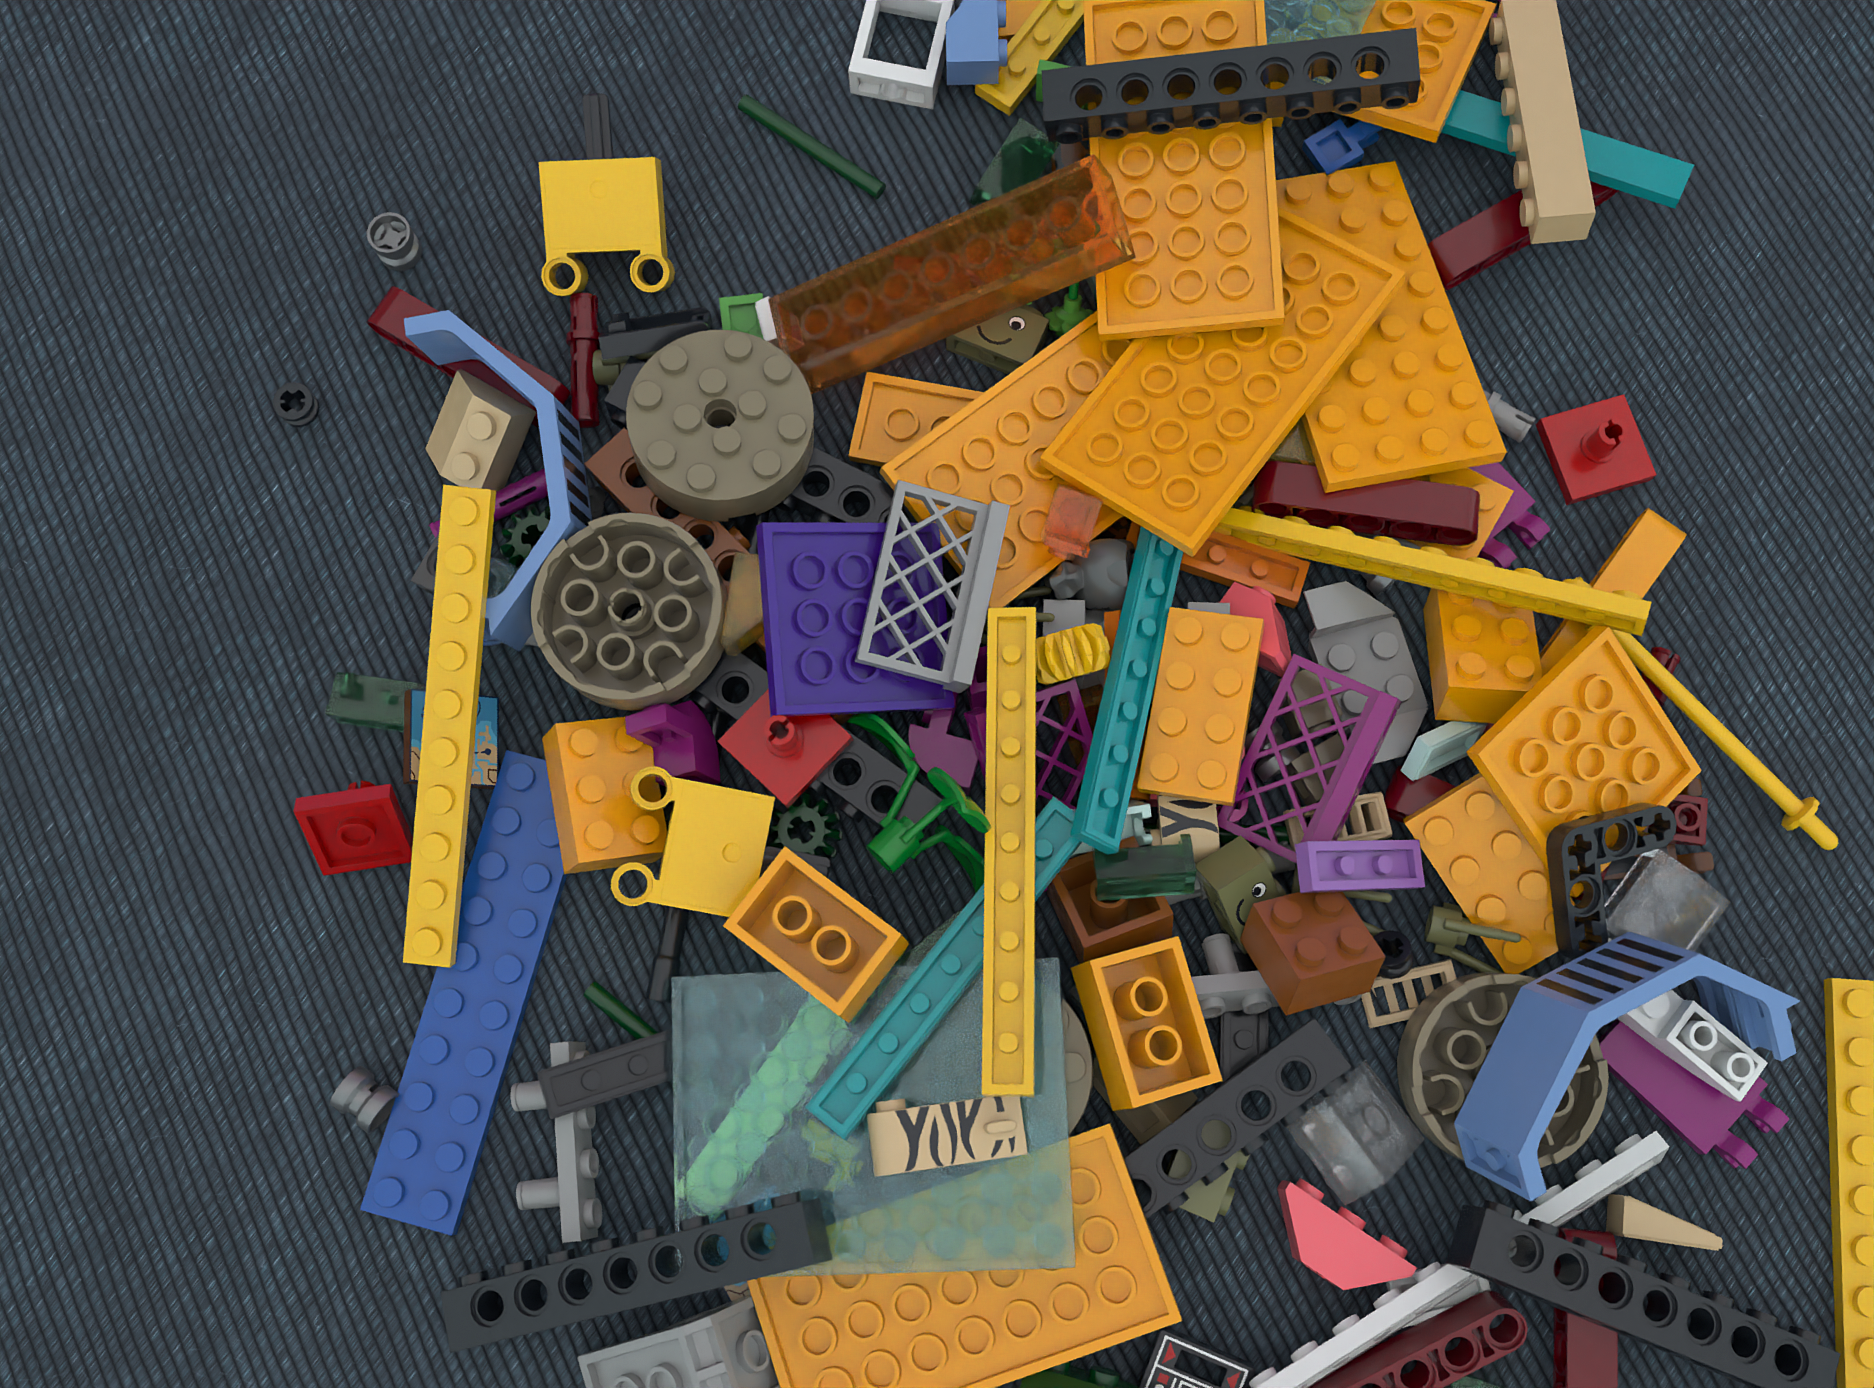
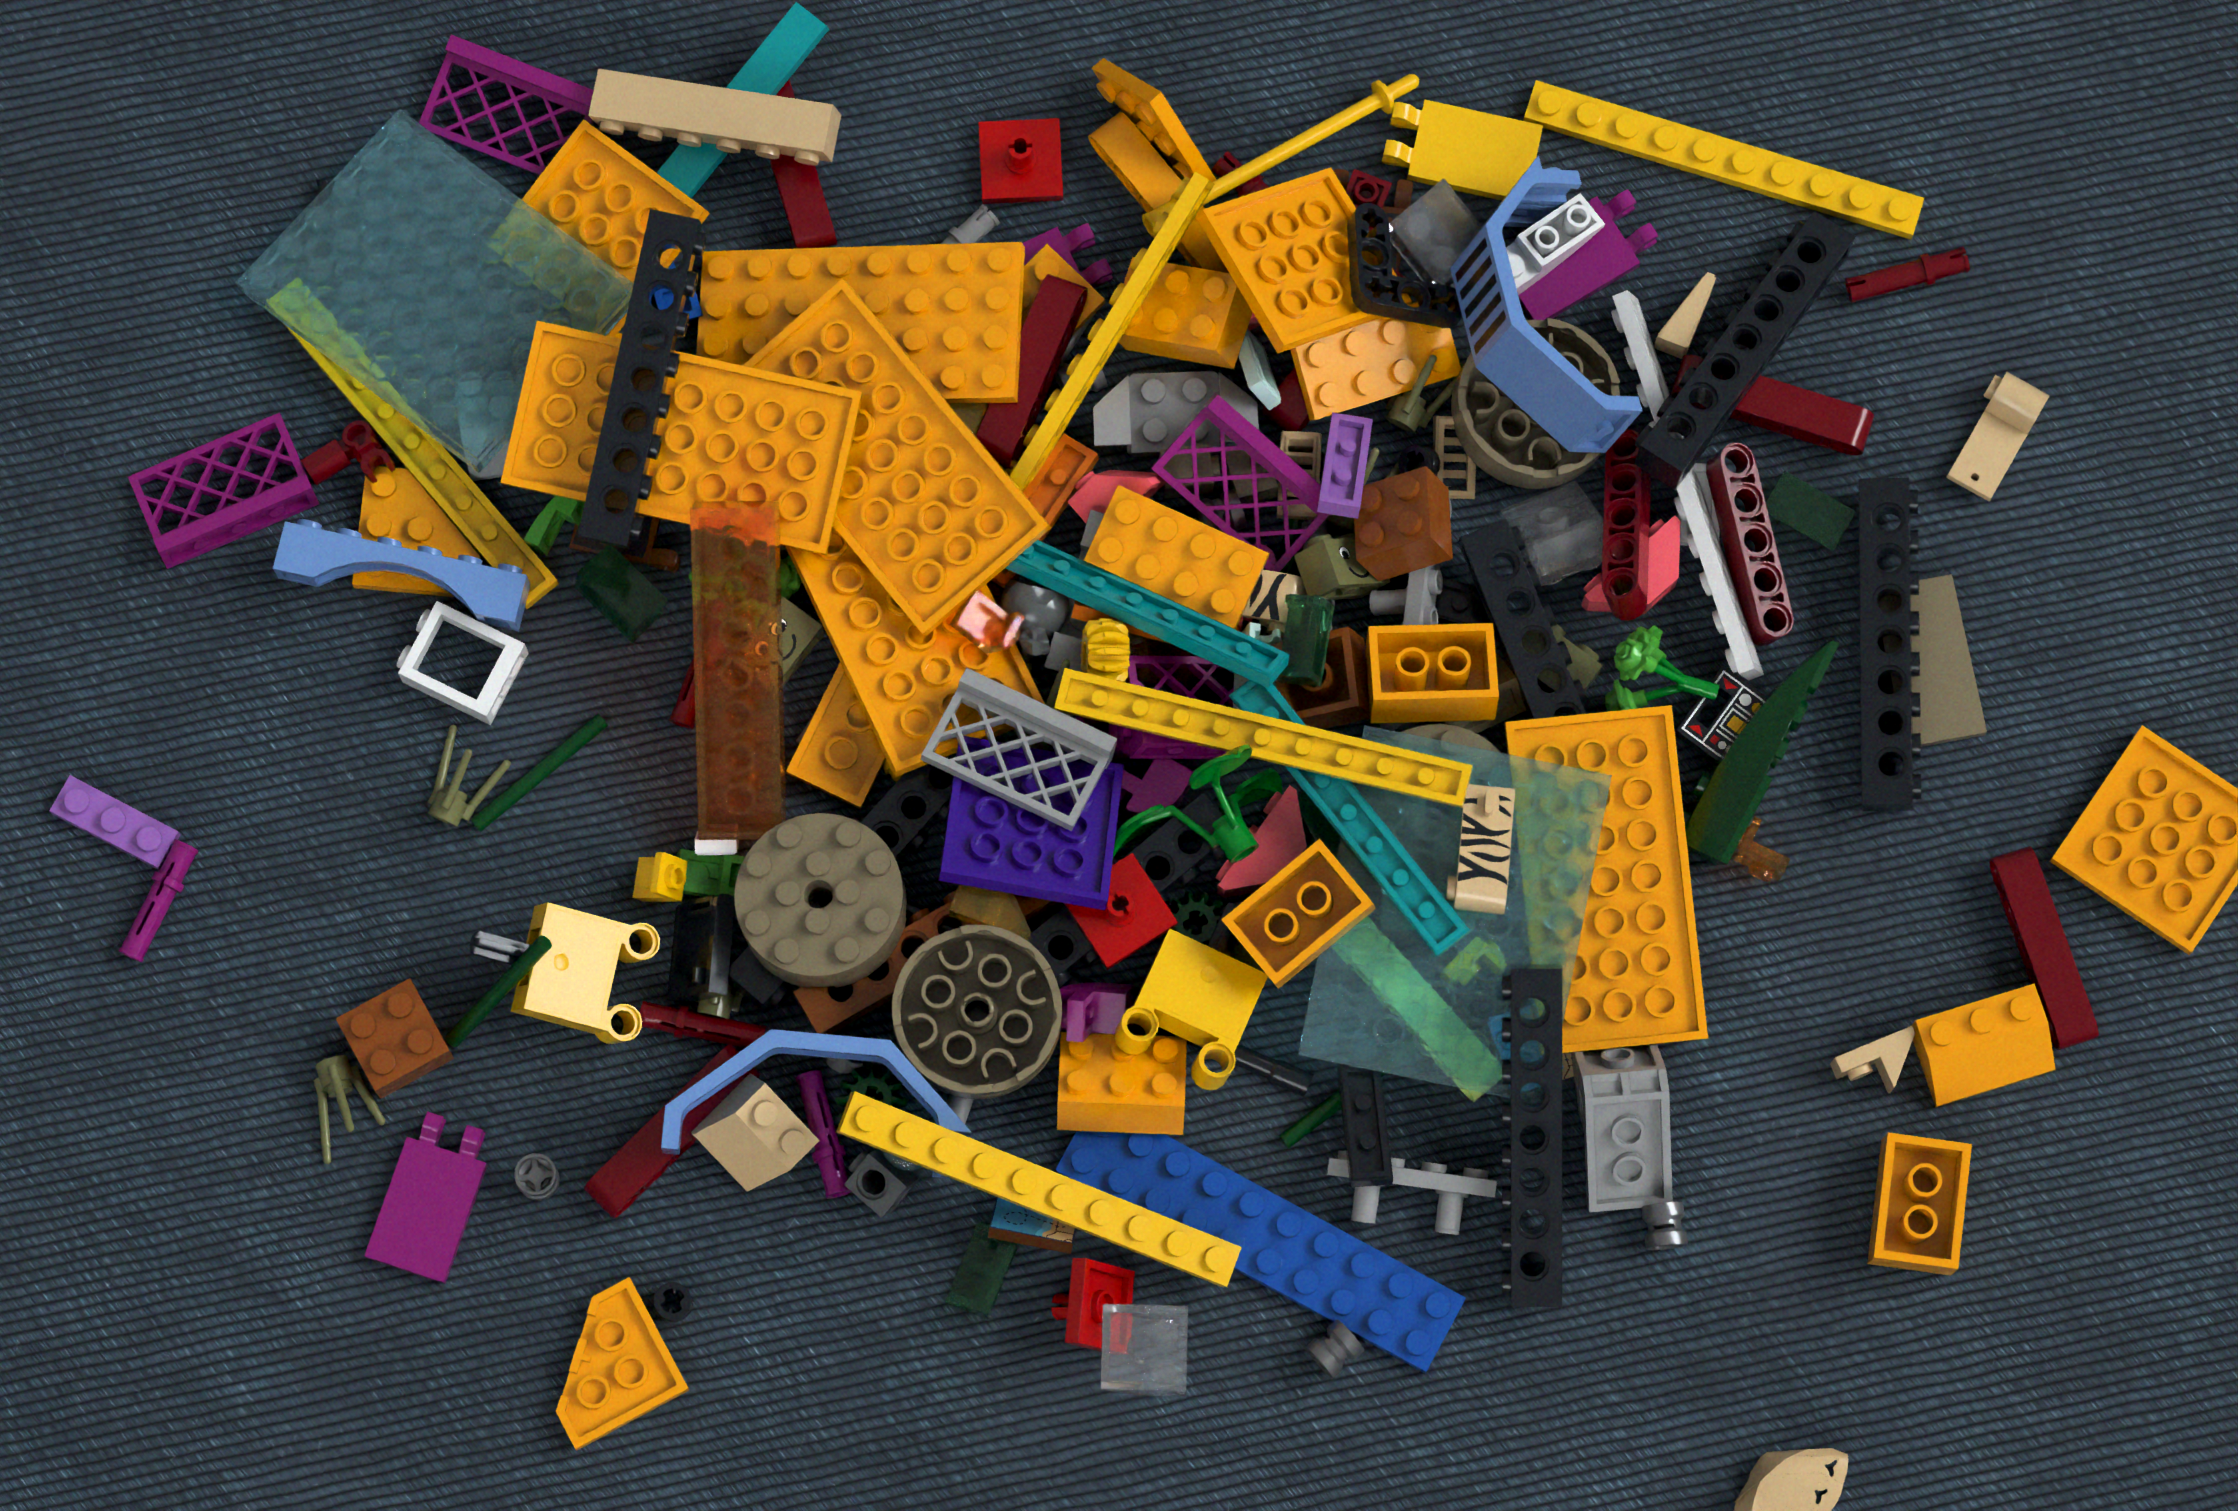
camera: 80 degrees left, 0 degrees up
none -> olive plant [313,1055,386,1164]
none -> dark orange brick [335,978,455,1099]
none -> magenta tile [364,1111,488,1284]
none -> olive plant [427,724,511,827]
none -> dark green bar [445,935,552,1047]
none -> light orange plate [556,1277,689,1451]
none -> yellow bracket [633,852,688,902]
none -> light orange plate [1092,58,1217,182]
none -> clear slope [1101,1304,1188,1397]
none -> coral slope [1215,785,1307,898]
none -> yellow tile [1382,99,1543,201]
none -> dark red beam [1601,429,1651,621]
none -> bright green plant [1605,625,1720,712]

